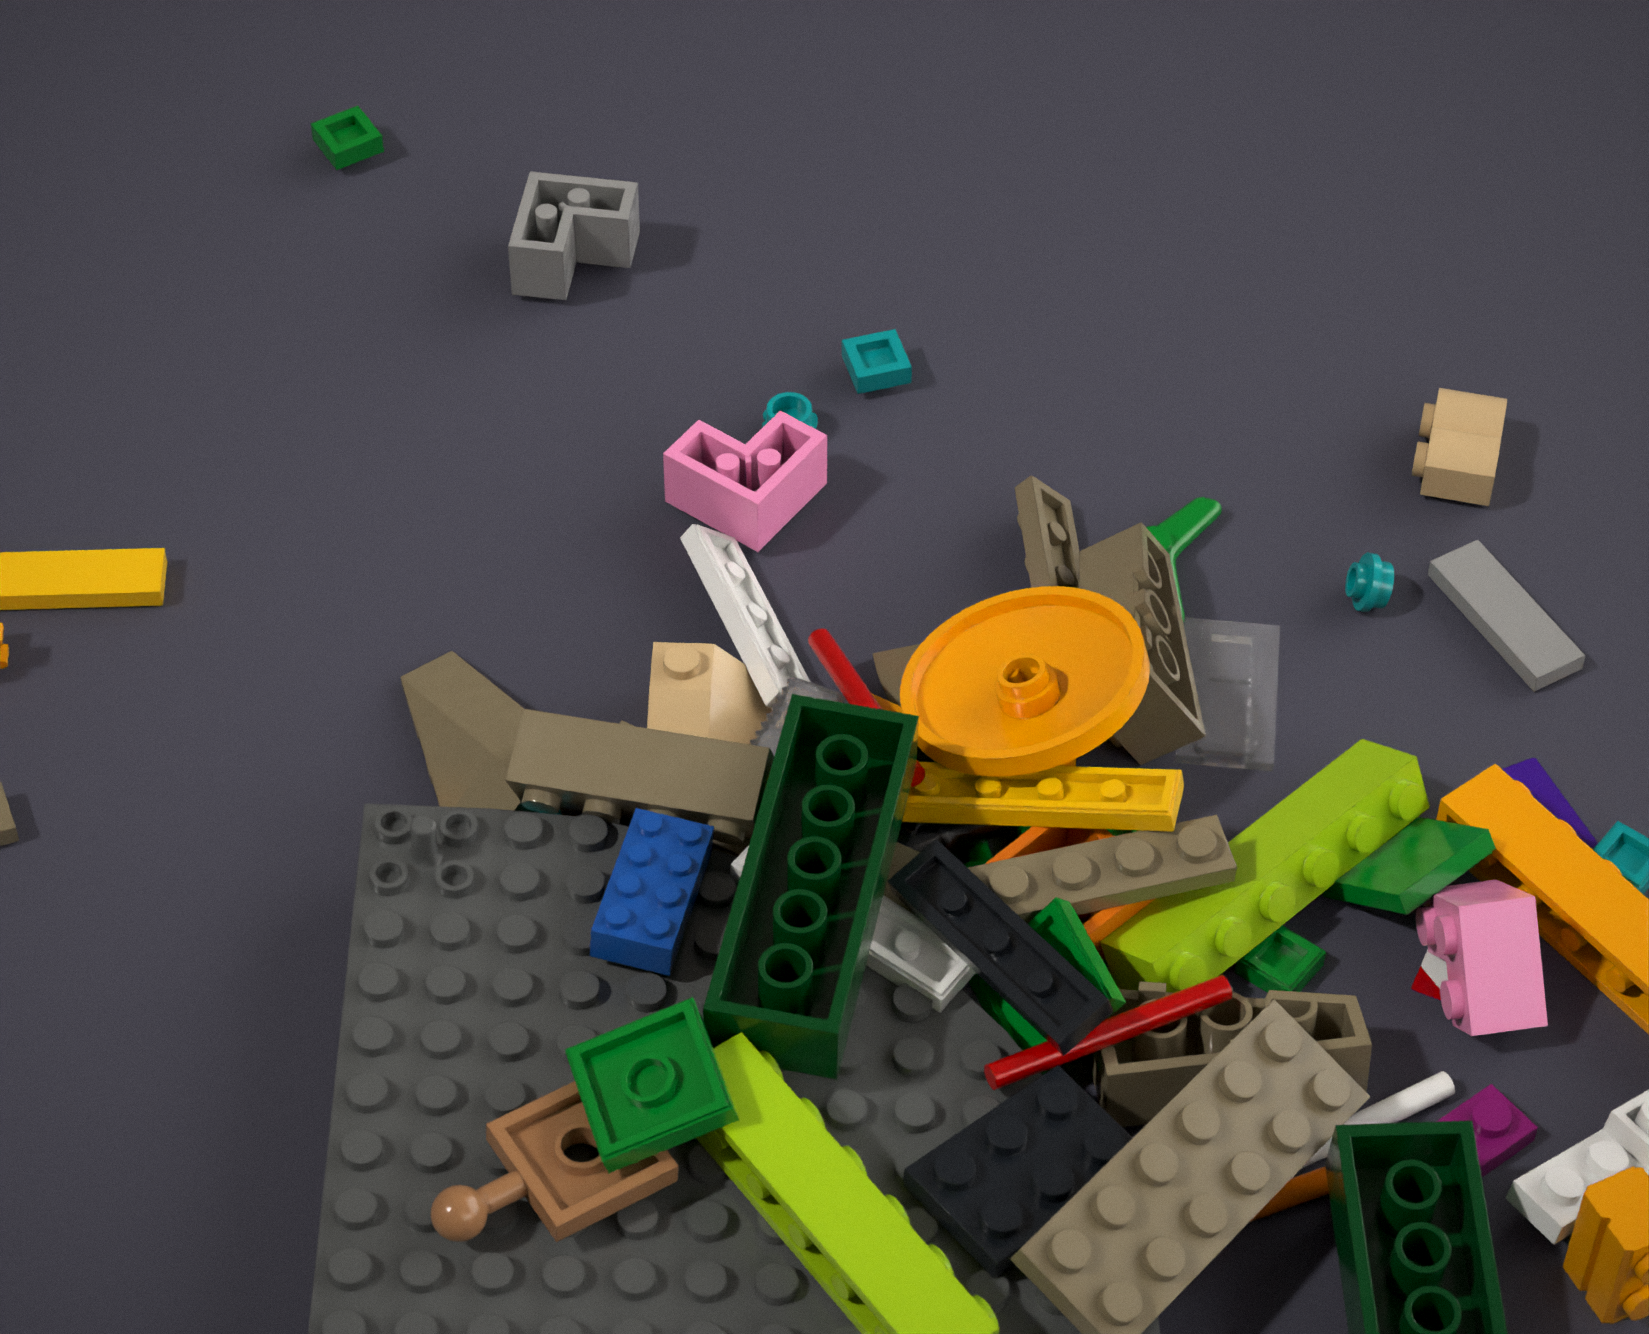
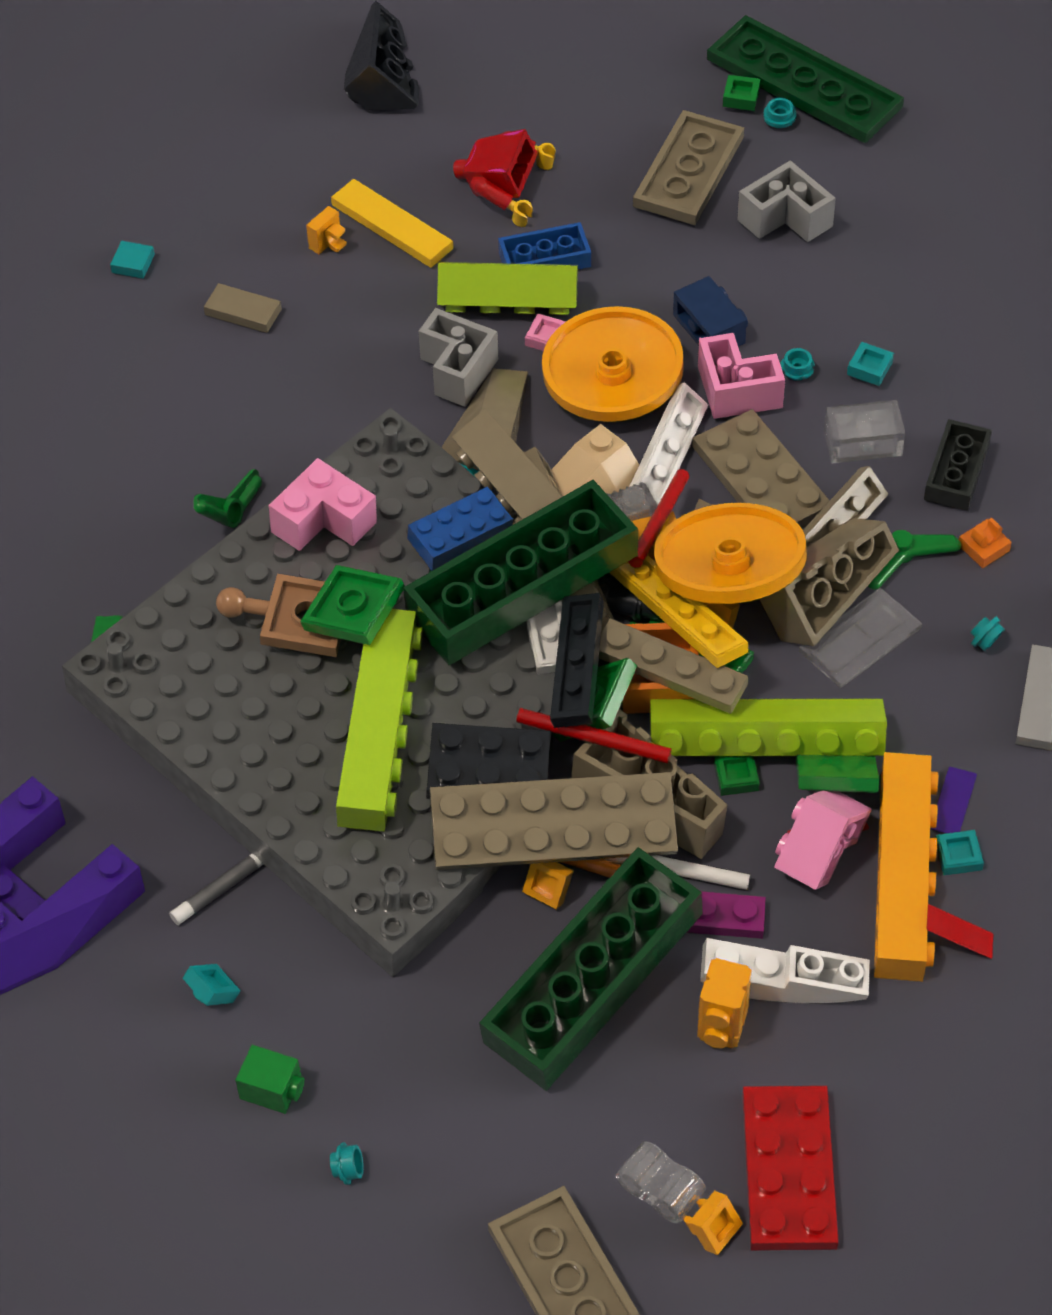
camera: 45 degrees right, 5 degrees up
none -> green piece [193,469,262,528]
none -> bright pink brick [269,458,377,551]
none -> light grey brick [418,308,499,407]
none -> lime brick [437,262,578,315]
none -> red torso [453,129,556,227]
none -> blue piece [498,222,591,269]
none -> light orange tile [522,862,574,909]
none -> bright pink tile [525,314,566,351]
none -> light orange dish [542,306,684,422]
none -> dark tan plate [633,110,744,225]
none -> dark blue brick [673,276,748,347]
none -> dark tan plate [692,409,830,528]
none -> dark green plate [707,15,904,144]
none -> teal plate [763,98,796,128]
none -> clear brick [824,400,905,463]
none -> pearl dark grey piece [924,419,992,511]
none -> orange tile [959,518,1012,569]

